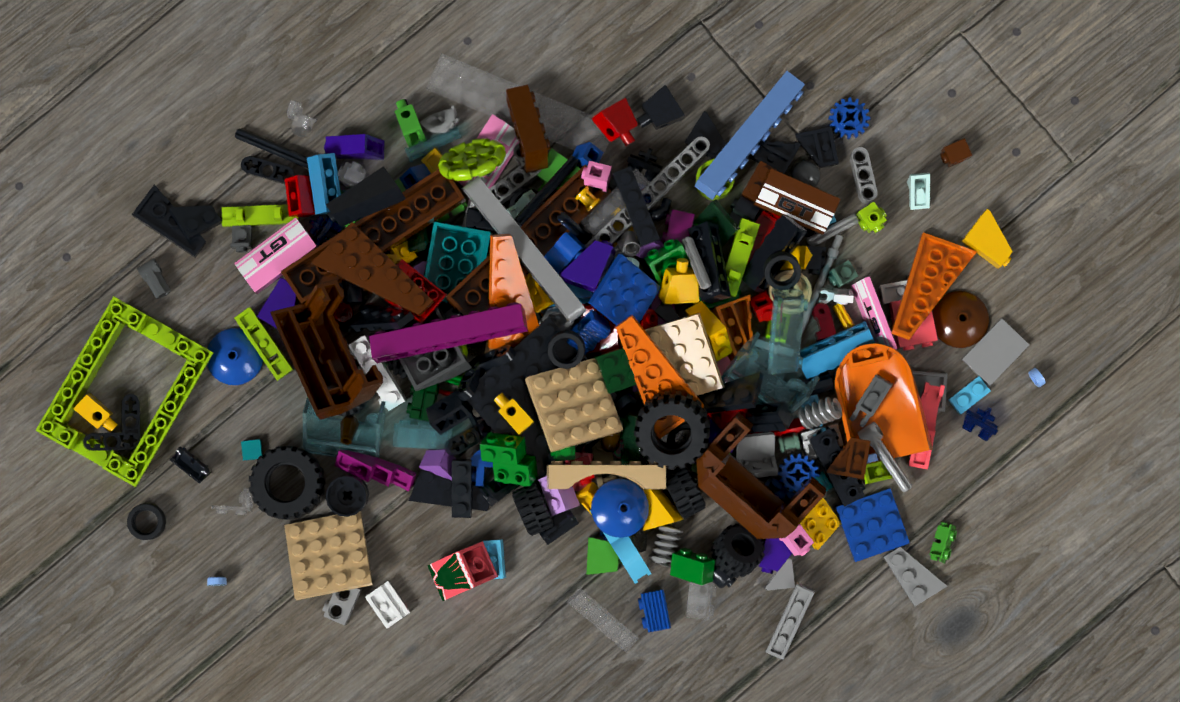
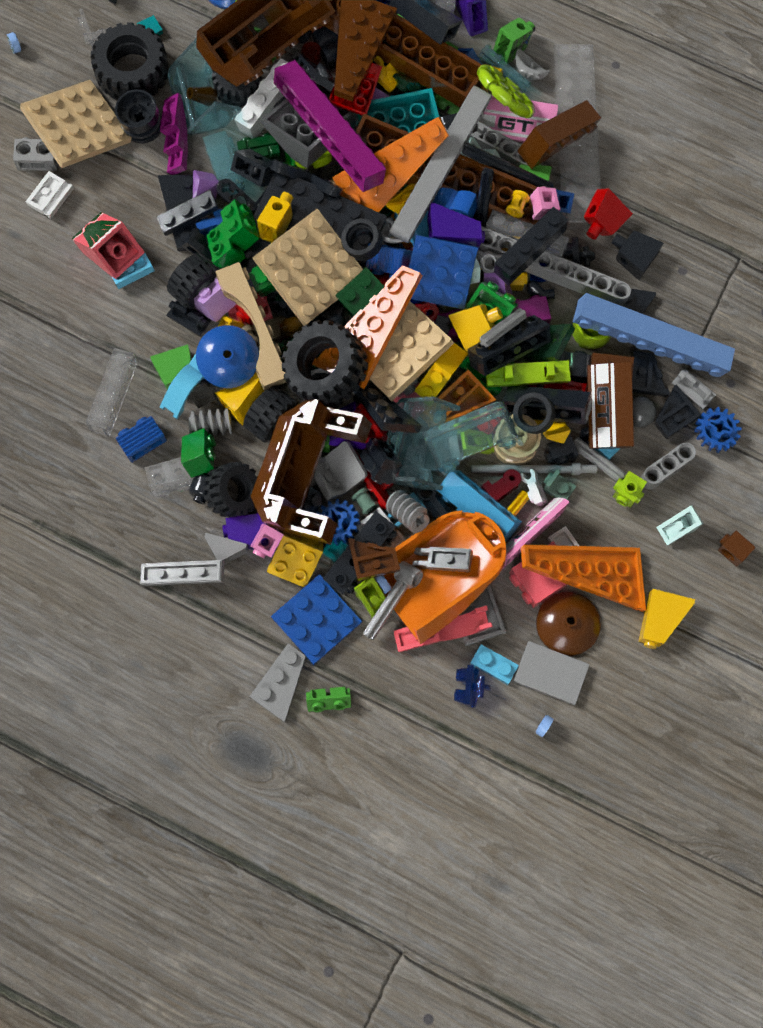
camera: 60 degrees right, 10 degrees down
none -> light grey hinge [672,369,716,409]

